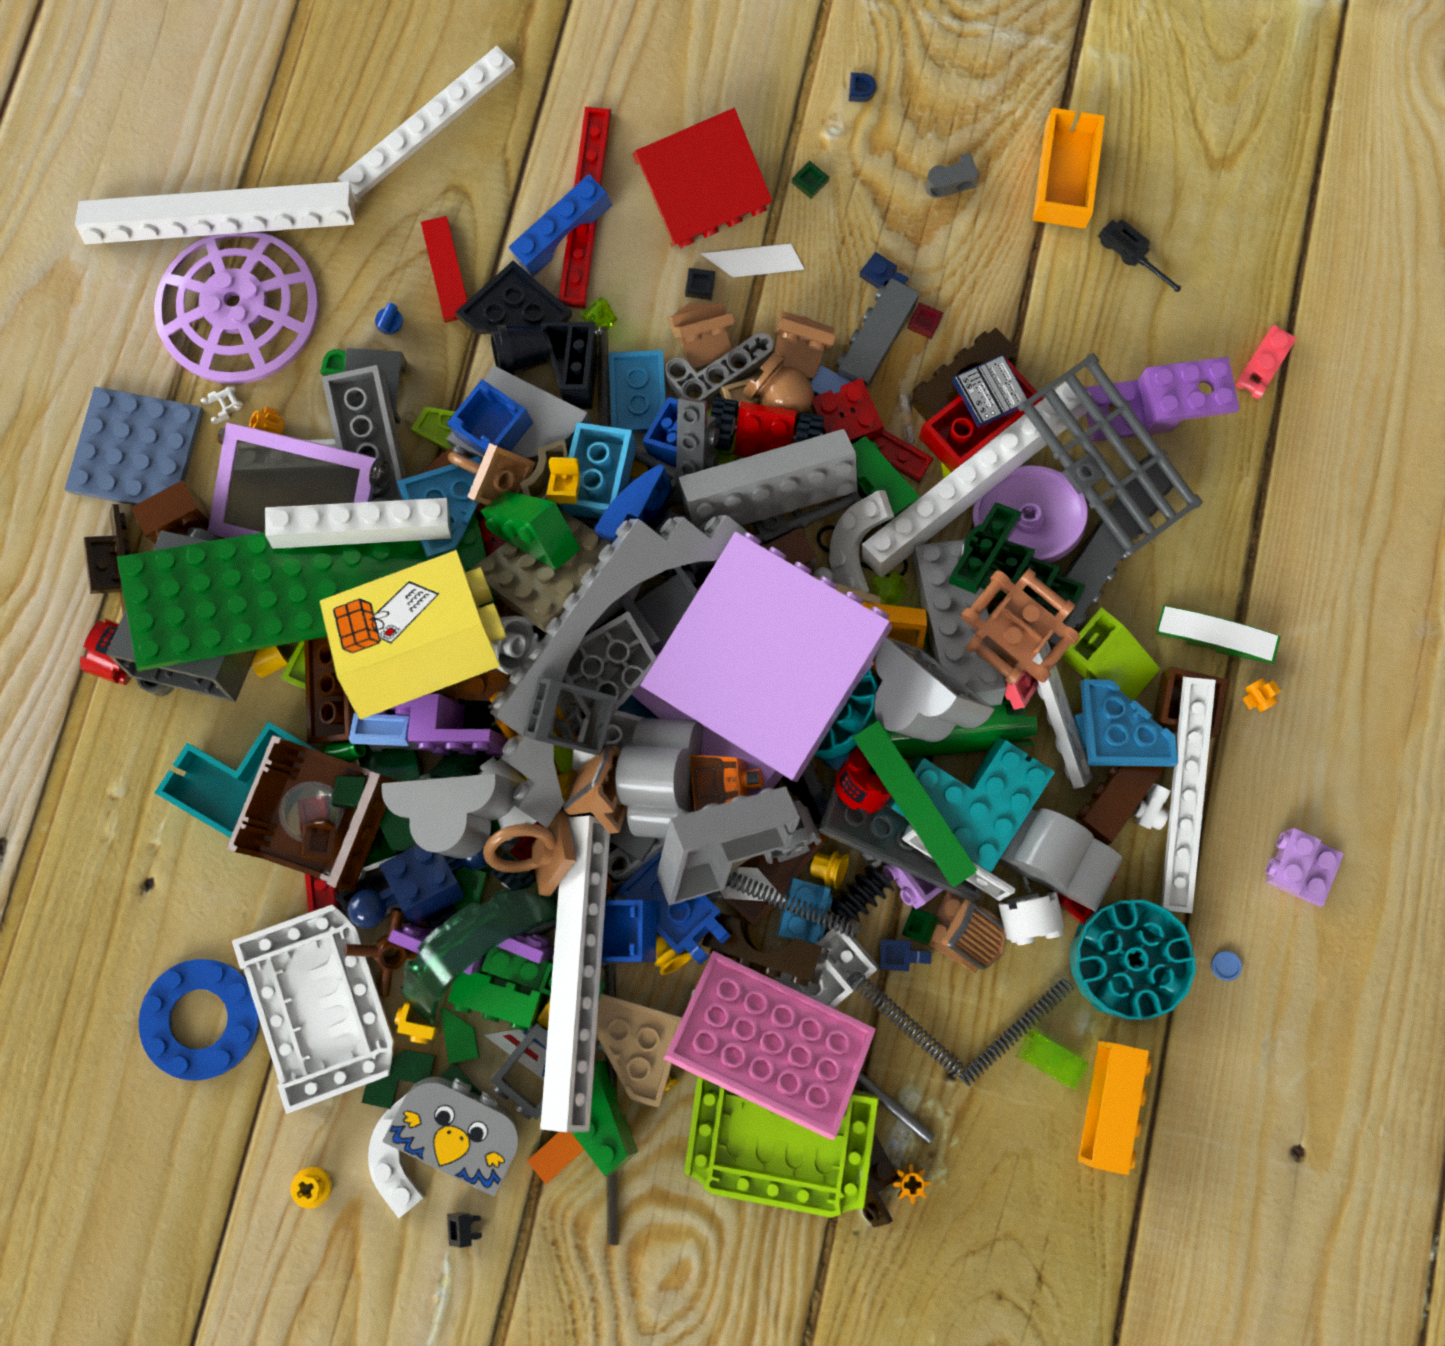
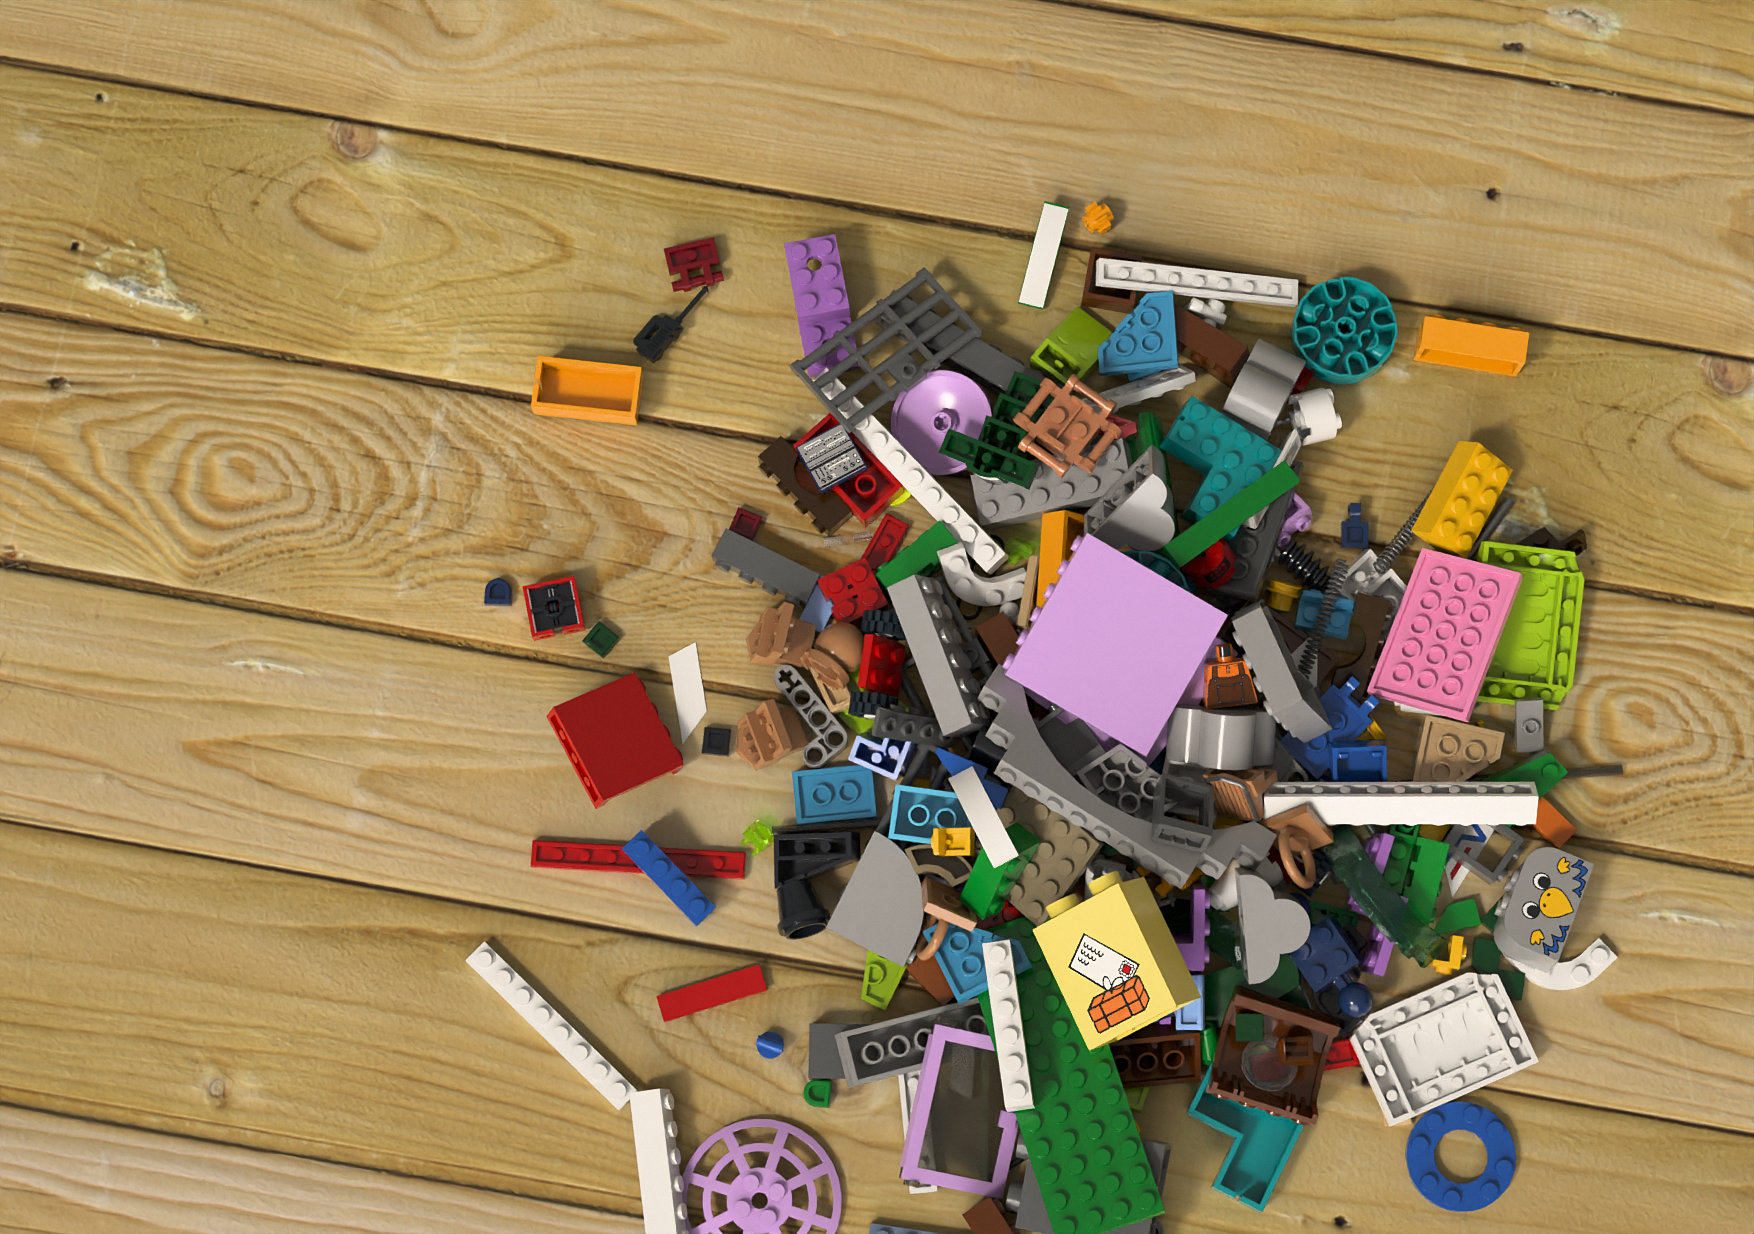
camera: 90 degrees left, 0 degrees up
white piece [201,387,243,424] -> none
light orange gear [249,406,285,434] -> none
yellow piece [290,1167,332,1208] -> none
reddish brown bar [344,908,434,997] -> none
blue container [447,379,534,456] -> none
black tile [447,1212,482,1248] -> none
black plate [456,261,572,334] -> none
dark blue plate [860,252,909,289] -> none
light orange gear [892,1163,931,1204] -> none
dark green tile [902,907,939,945] -> none
medium nougat piece [923,891,1006,973] -> none
dark grey leg [925,153,979,198] -> none
dark grey piece [958,979,1074,1087] -> none
clear neon green brick [1015,1031,1089,1090] -> none
medium blue piece [1211,951,1242,981] -> none
coral plate [1235,324,1297,400] -> none
lavender plate [1265,828,1344,907] -> none
none -> piece [522,576,586,641]
none -> dark red plate [664,237,724,292]
none -> white slope [948,766,1019,868]
none -> yellow brick [1411,441,1513,559]
none -> light grey plate [1515,698,1544,753]

